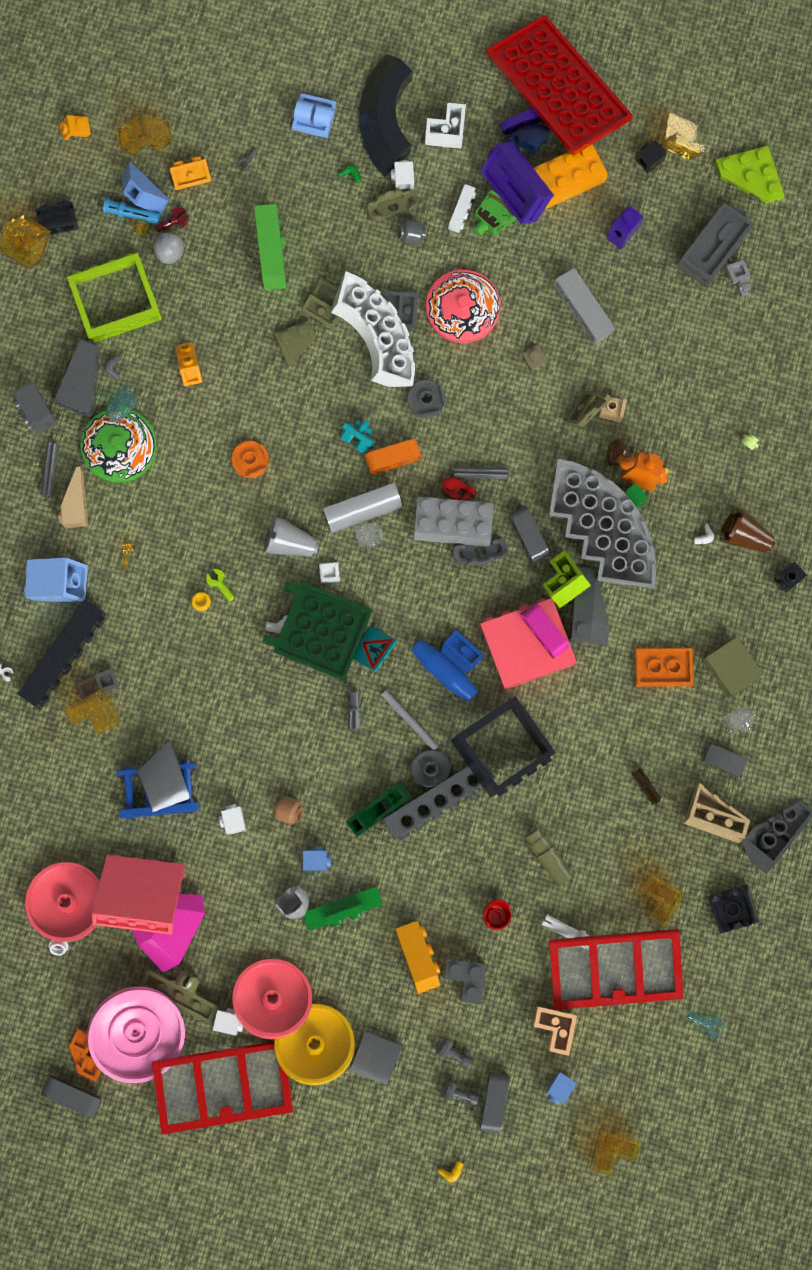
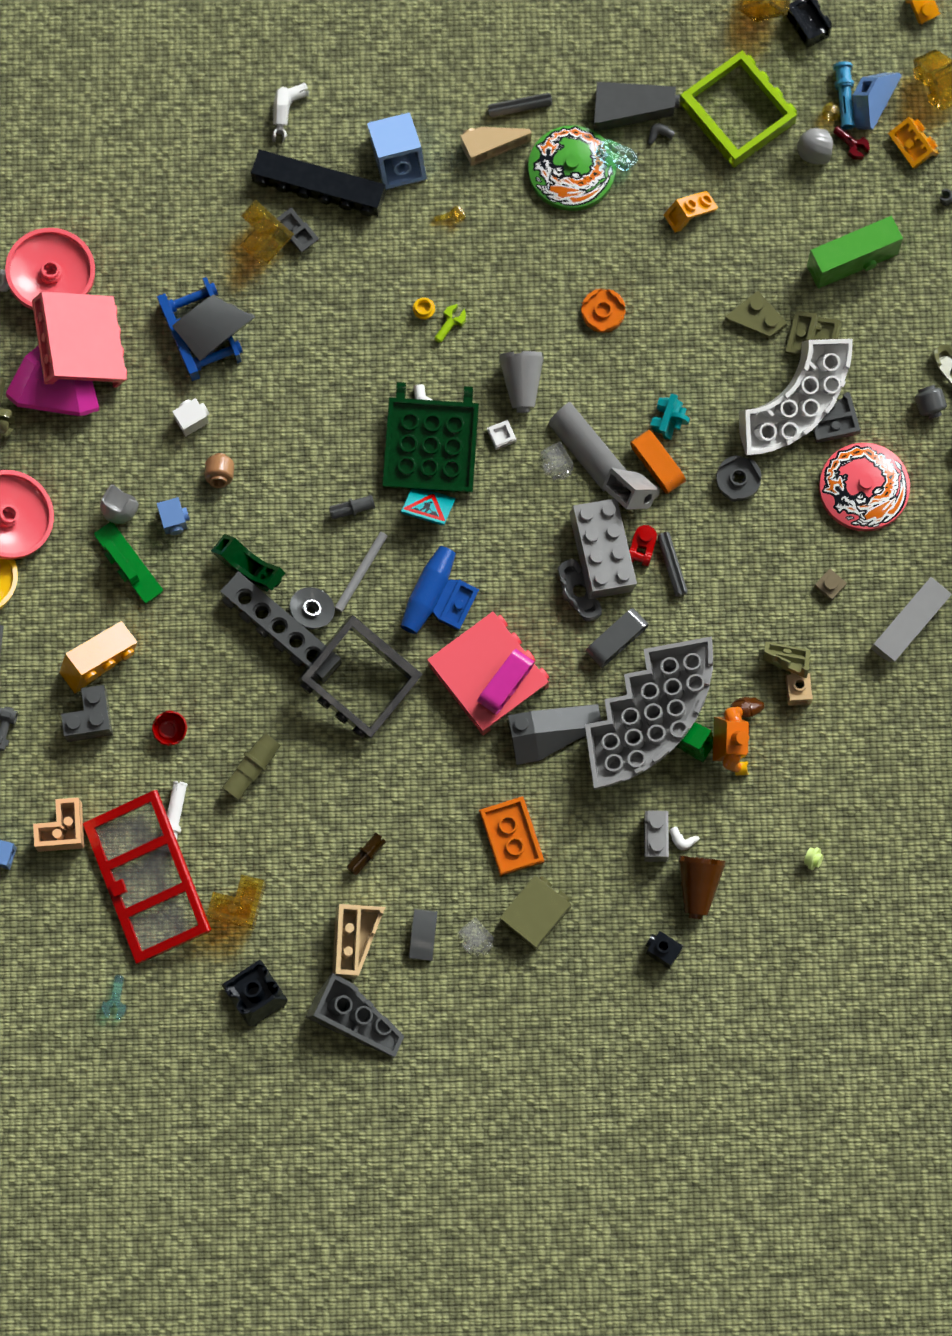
camera: 80 degrees right, 5 degrees down
dark grey brick [13,382,58,435] -> none
lime brick [543,550,591,608] -> none
none -> light grey torso [602,468,660,509]
none -> light grey brick [644,811,669,862]

